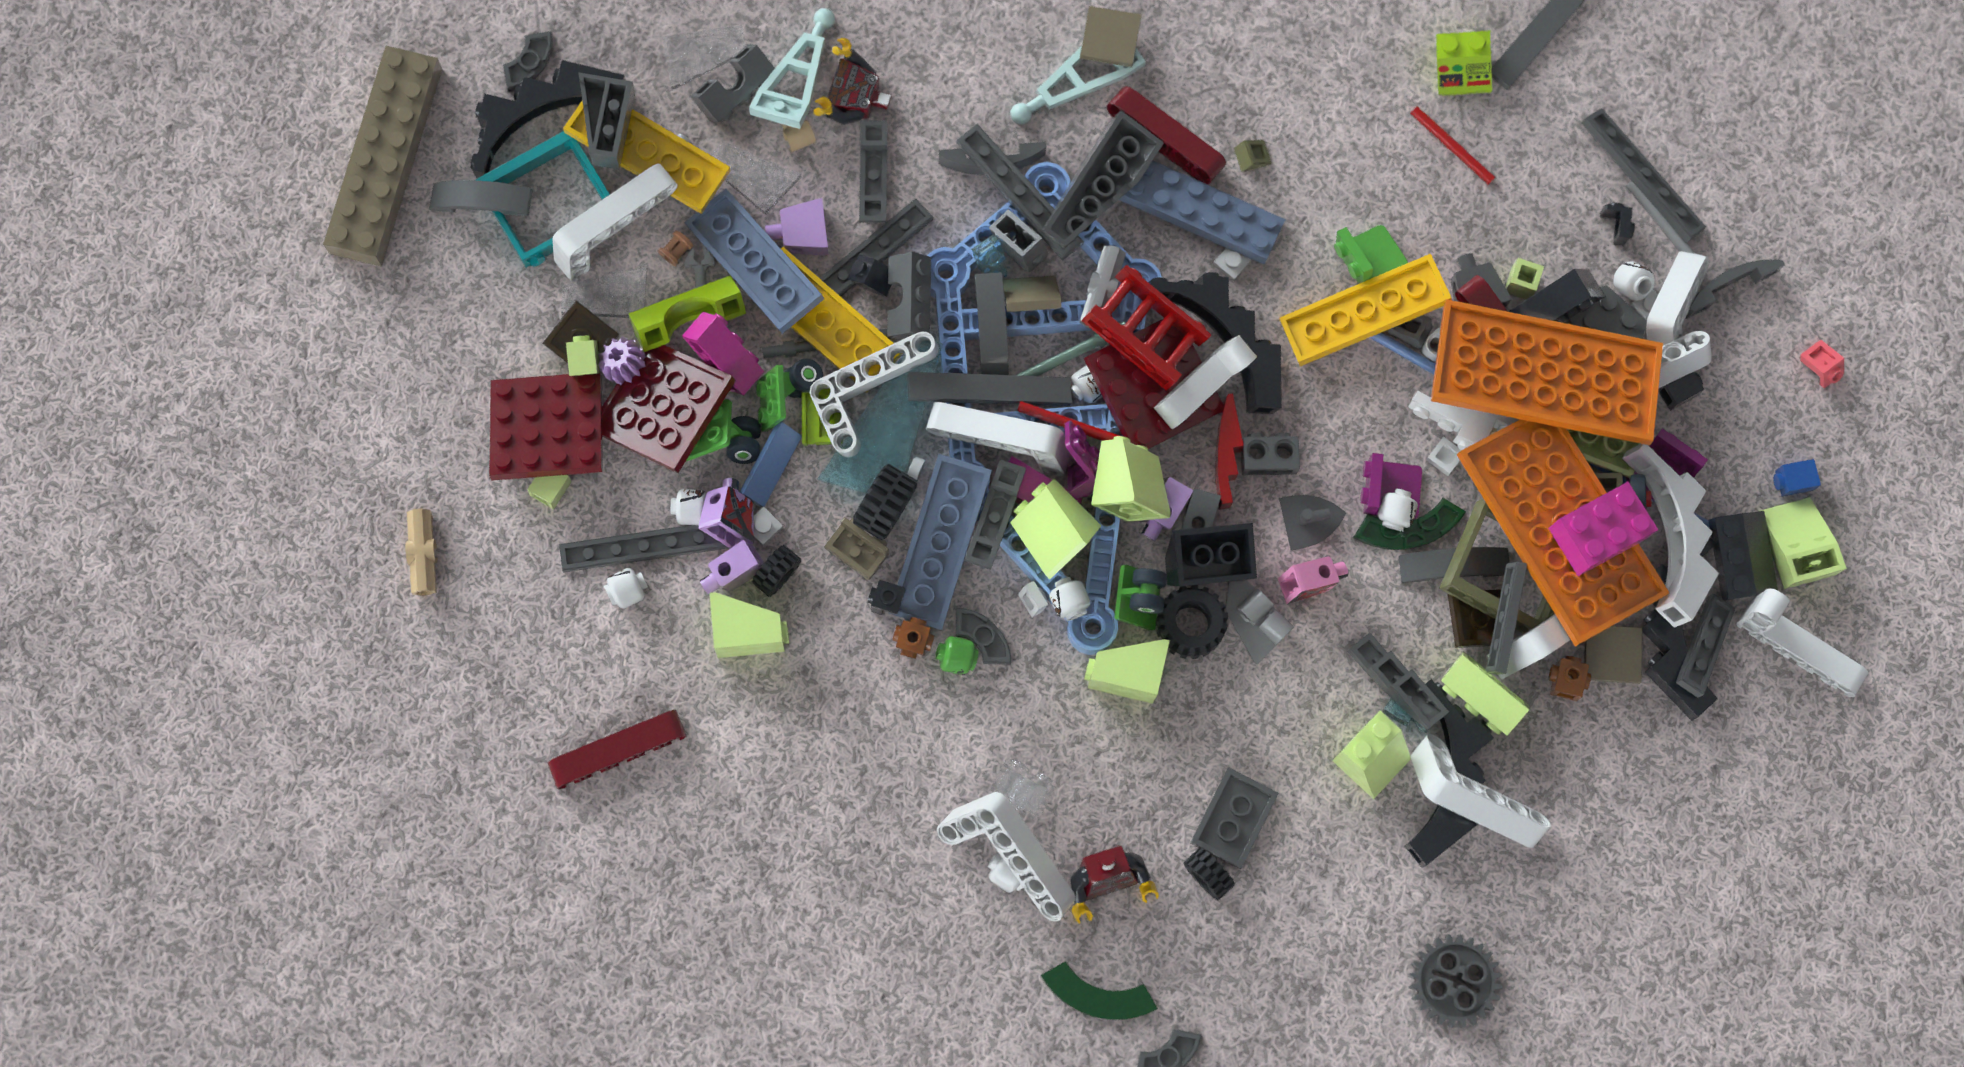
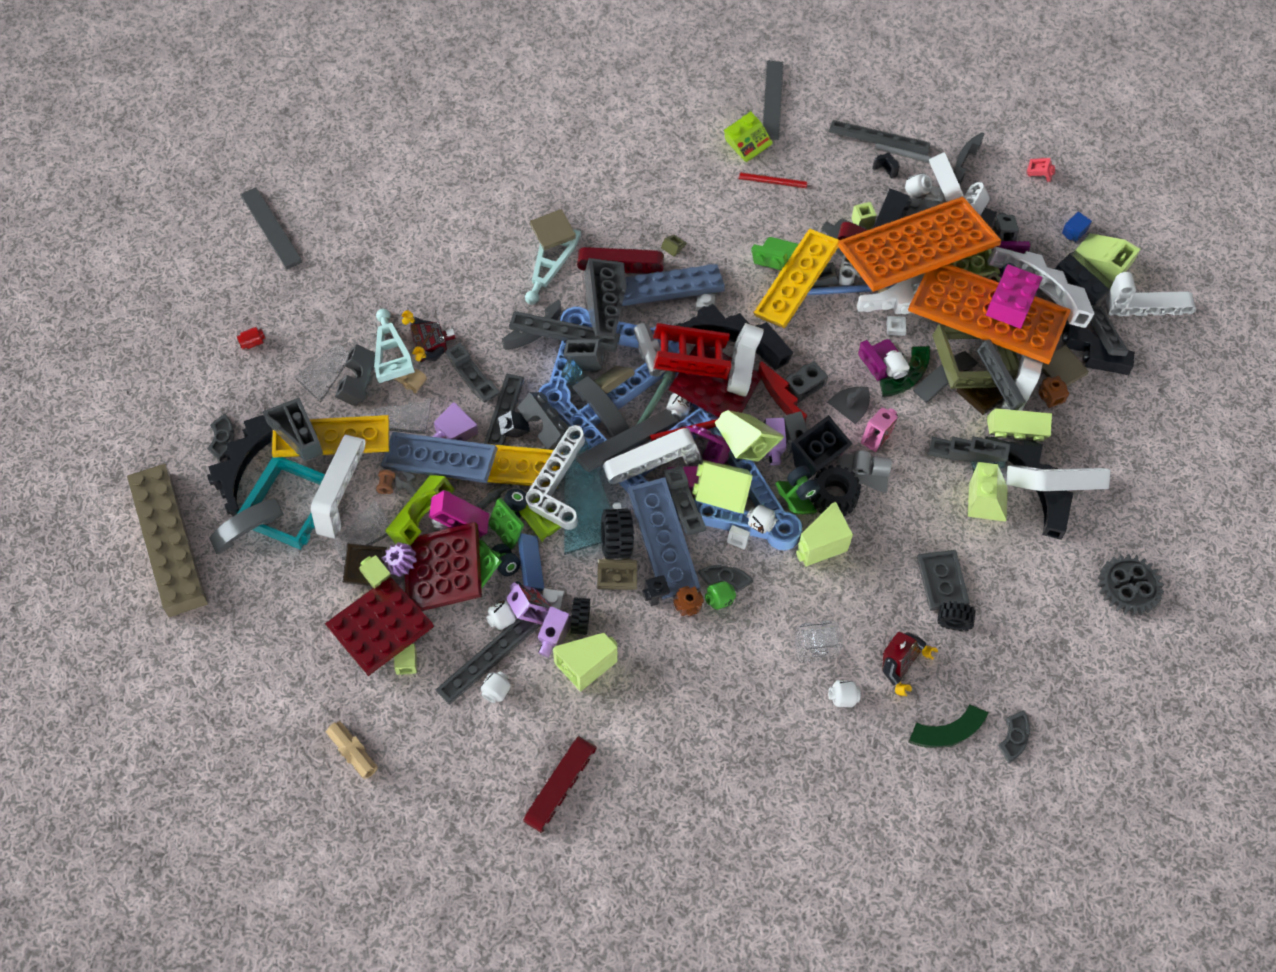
camera: 30 degrees left, 15 degrees down
white beam [937,792,1075,921] -> none
none -> dark grey torso [993,213,1019,241]

